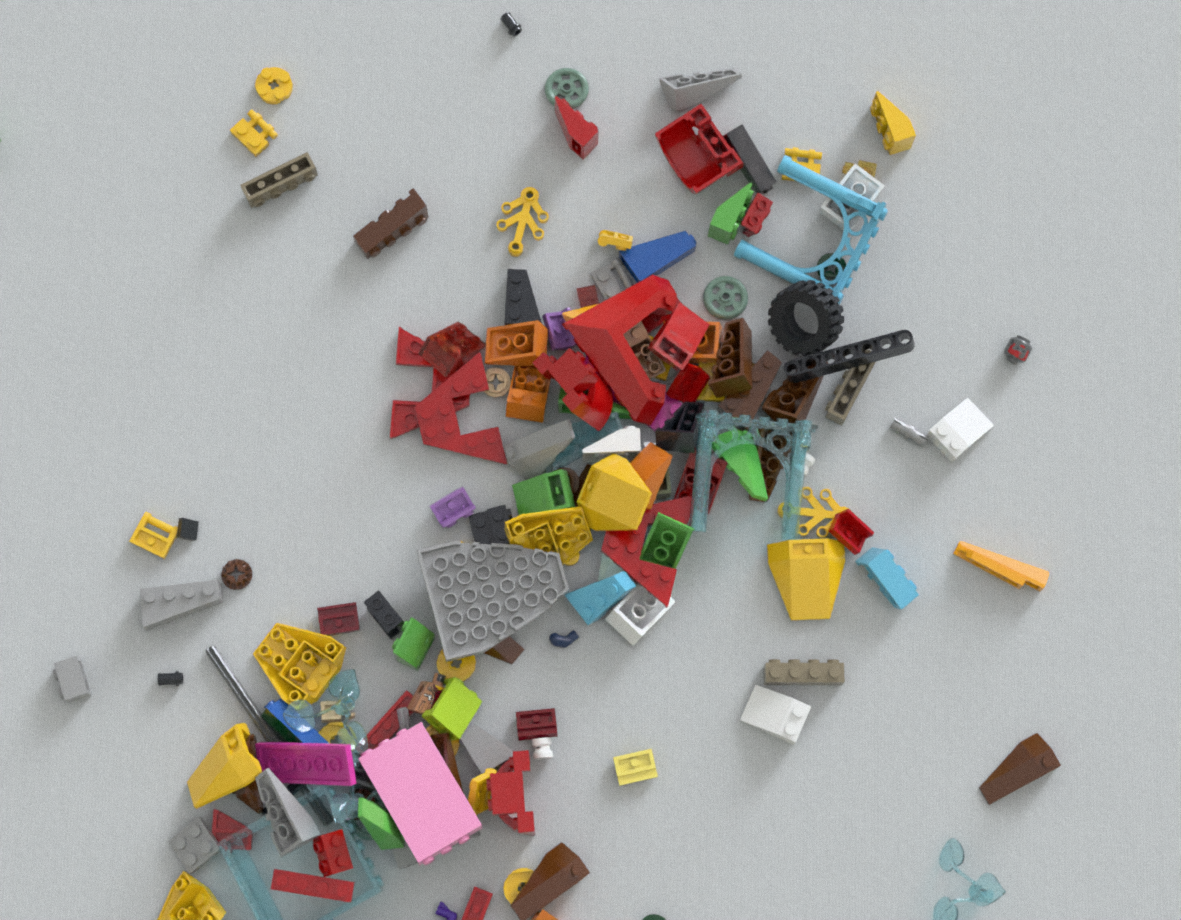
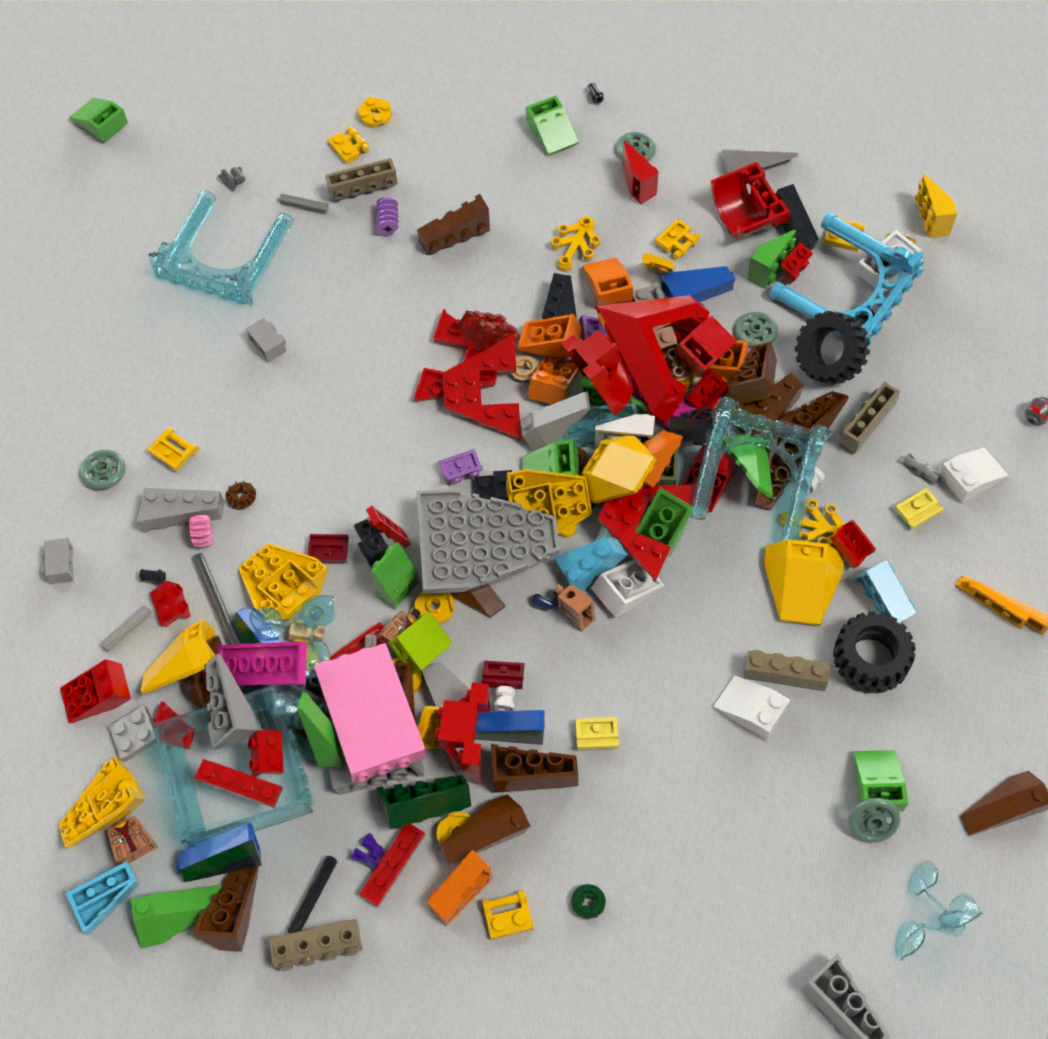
camera: 15 degrees right, 15 degrees down
black tile [177,518,199,541] -> none
black beam [783,330,915,383] -> none
none -> red slope [60,659,131,724]
none -> sand green plate [80,449,126,490]
none -> light grey axle [101,605,152,652]
none -> clear light blue arch [148,190,294,306]
none -> red bracket [150,580,191,627]
none -> bright pink gear [189,515,213,547]
none -> dark grey piece [218,166,245,191]
none -> light grey brick [246,318,287,363]
none -> light grey axle [279,193,329,213]
none -> red plate [366,505,411,548]
none -> medium lavender piece [376,198,398,237]
none -> dark green wedge [376,775,472,830]
none -> blue slope [475,710,545,745]
none -> reddish brown wedge [491,744,579,793]
none -> slope [526,95,579,155]
none -> nougat torso [553,585,596,632]
none -> orange slope [583,257,633,306]
none -> yellow plate [655,219,700,259]
none -> black tyre [833,611,916,693]
none -> sand green plate [849,798,900,843]
none -> bright green slope [853,750,908,813]
none -> light yellow plate [895,488,944,530]

